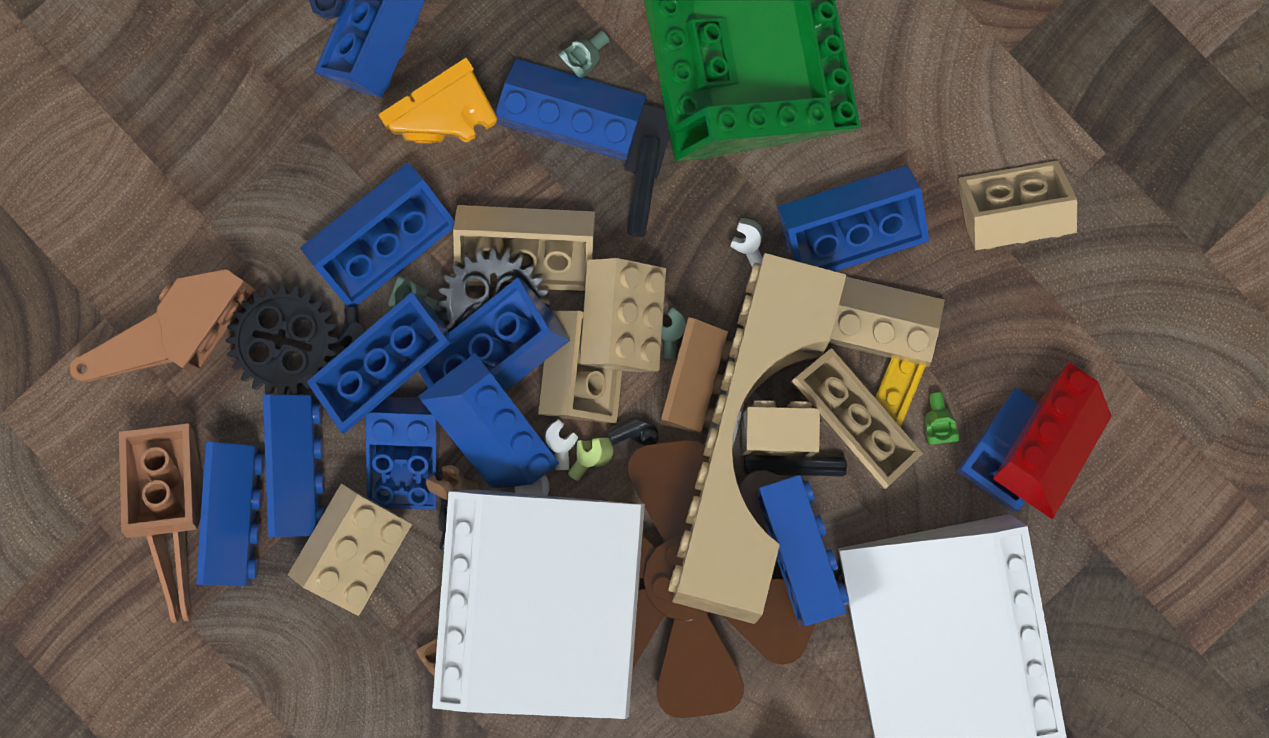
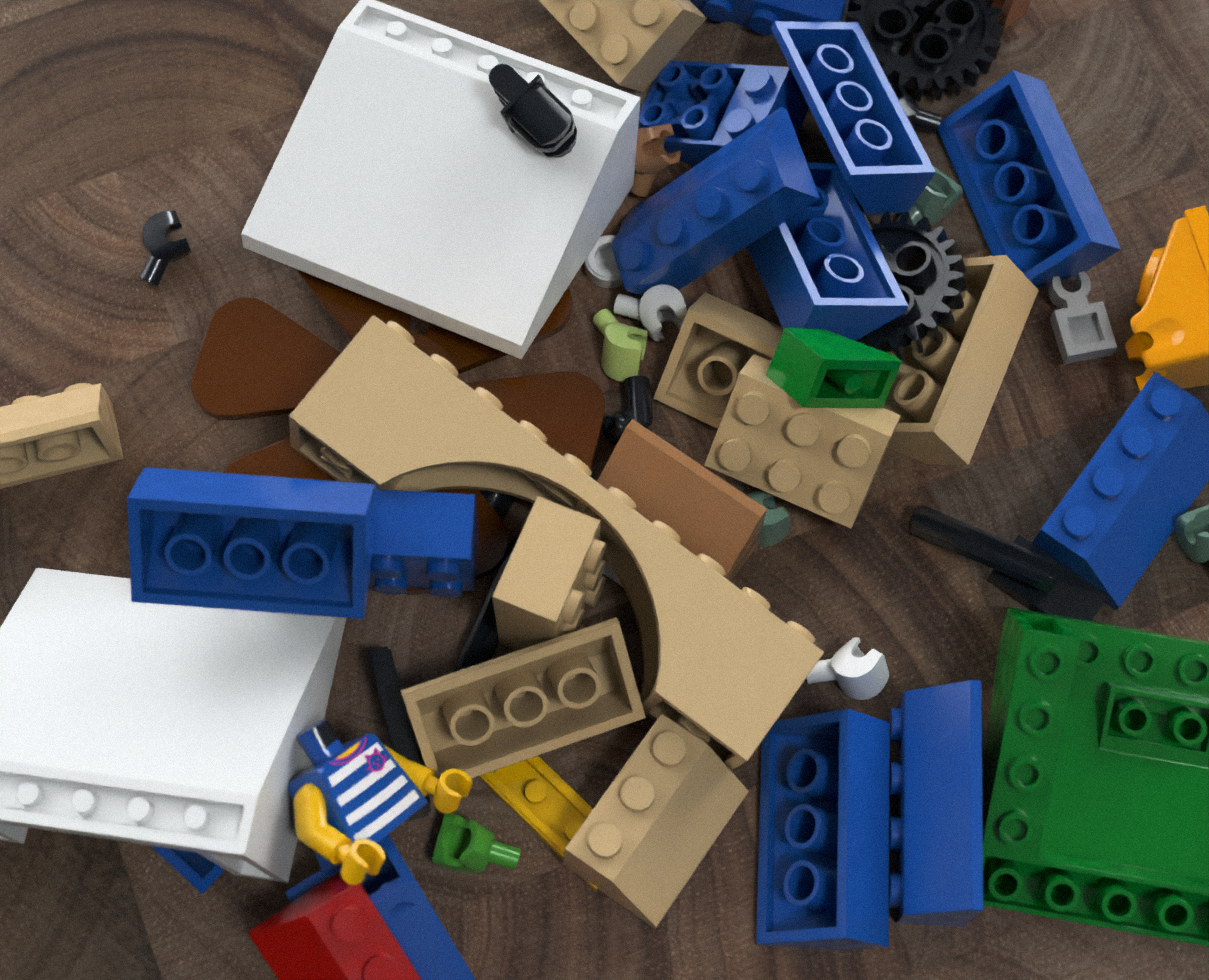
camera: 110 degrees right, 15 degrees down
none -> blue slope [127,467,375,619]
none -> torso [288,718,472,885]
none -> black tile [368,646,431,821]
none -> black arm [489,64,577,158]
none -> green slope [766,328,902,408]
none -> blue slope [888,680,983,927]
none -> light grey plate [1048,271,1117,365]

